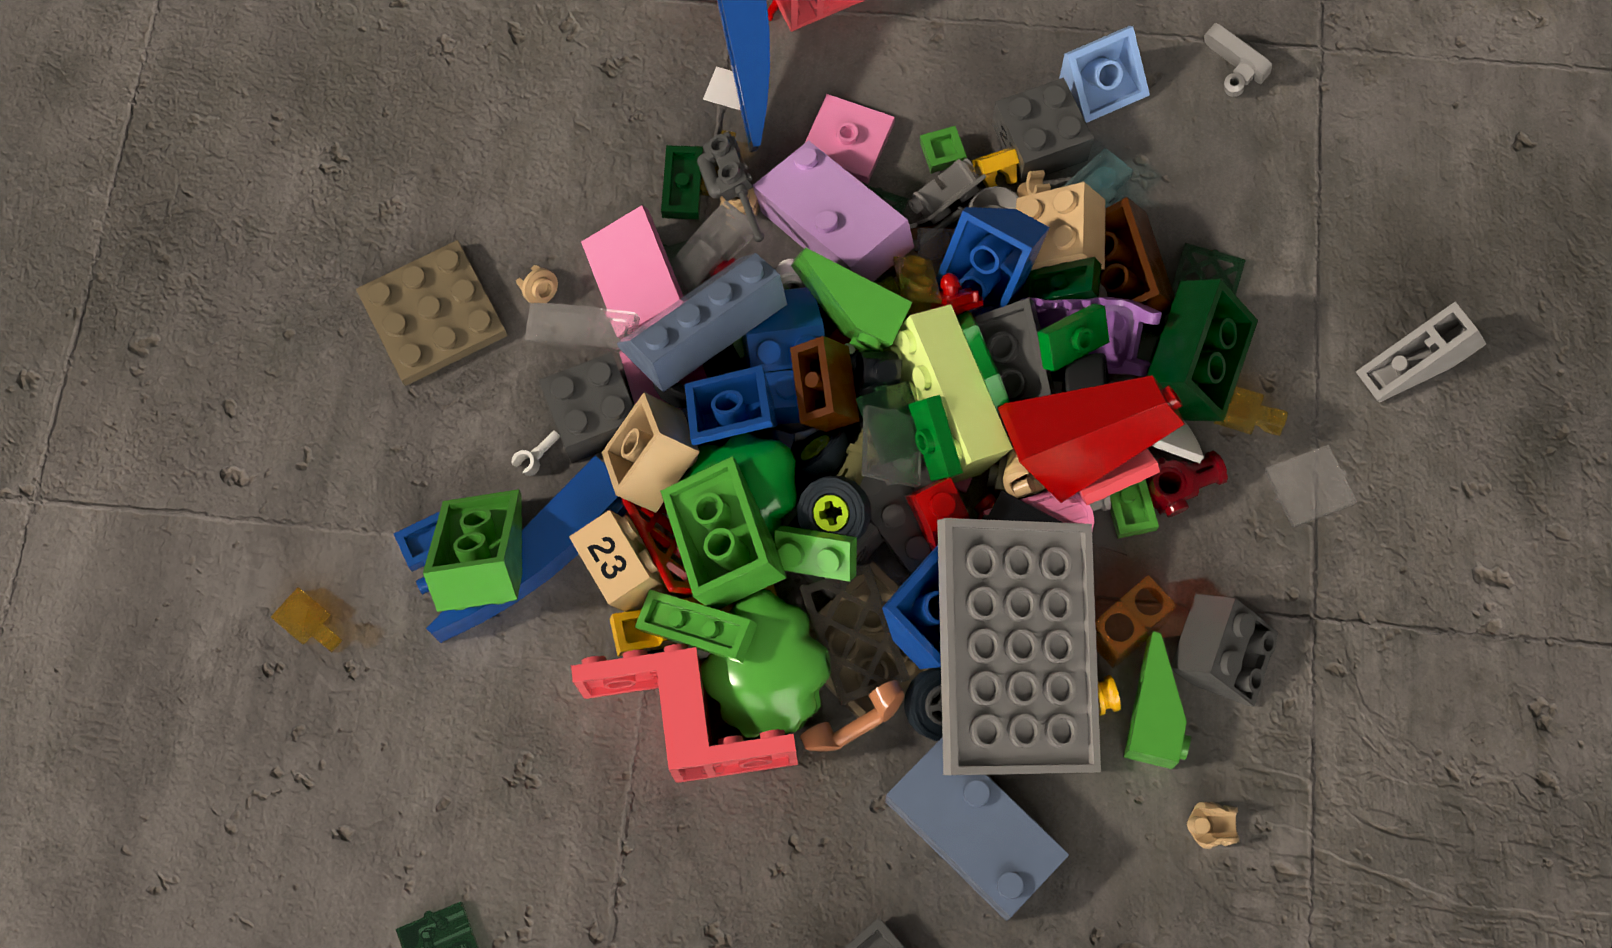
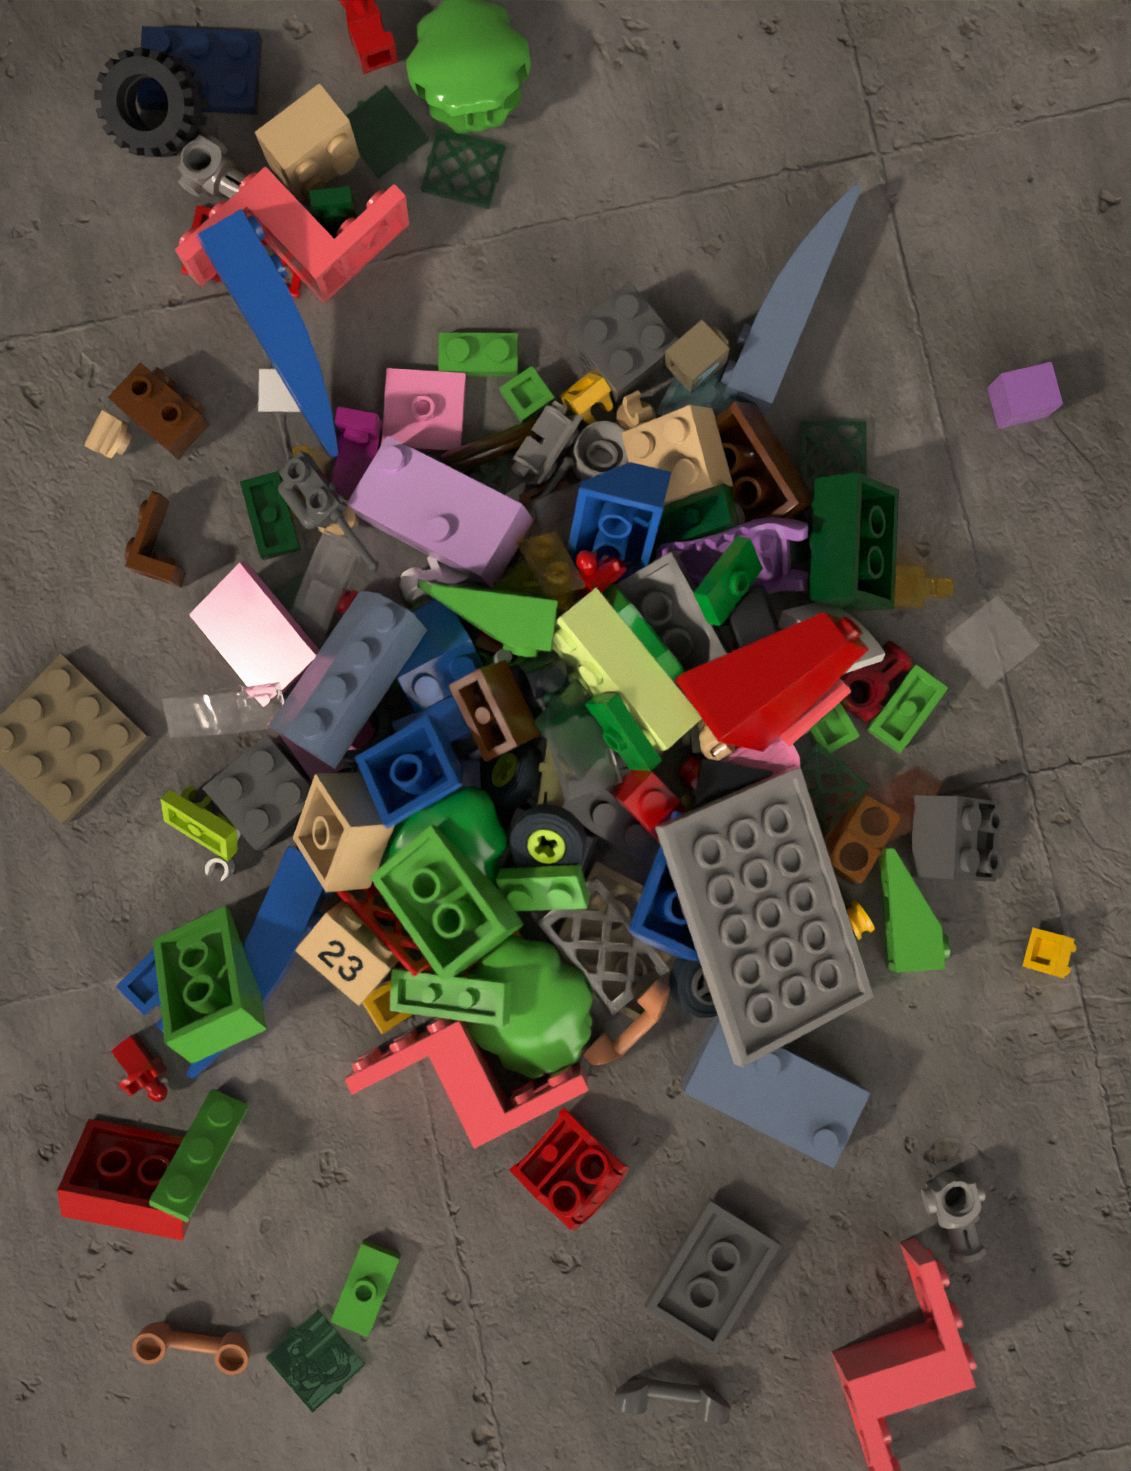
camera: 25 degrees left, 15 degrees up
clear yellow plate [271,587,343,653] -> none
tan plate [516,265,558,305] -> none
light blue slope [1059,26,1150,123] -> none
tan arm [1187,802,1239,849] -> none
light grey piece [1204,23,1272,97] -> none
light grey slope [1355,301,1486,403] -> none
none -> red slope [57,1119,192,1241]
none -> tan plate [84,410,132,459]
none -> reddish brown brick [108,362,209,460]
none -> red piece [111,1033,168,1102]
none -> reddish brown bracket [124,491,186,588]
none -> nougat bar [132,1322,251,1375]
none -> bright green plate [150,1088,249,1223]
none -> lime plate [161,785,238,862]
none -> bright green plate [330,1239,401,1337]
none -> magenta bracket [331,406,383,500]
none -> bright green plate [438,332,518,377]
none -> dark brown axle [440,416,543,472]
none -> red slope [509,1108,629,1231]
none -> dark tan brick [665,319,729,393]
none -> sand blue slope [721,184,862,415]
none -> clear green window [800,742,870,838]
none -> bright green plate [866,664,948,753]
none -> medium lavender piece [987,361,1063,429]
none -> yellow tile [1022,928,1077,979]

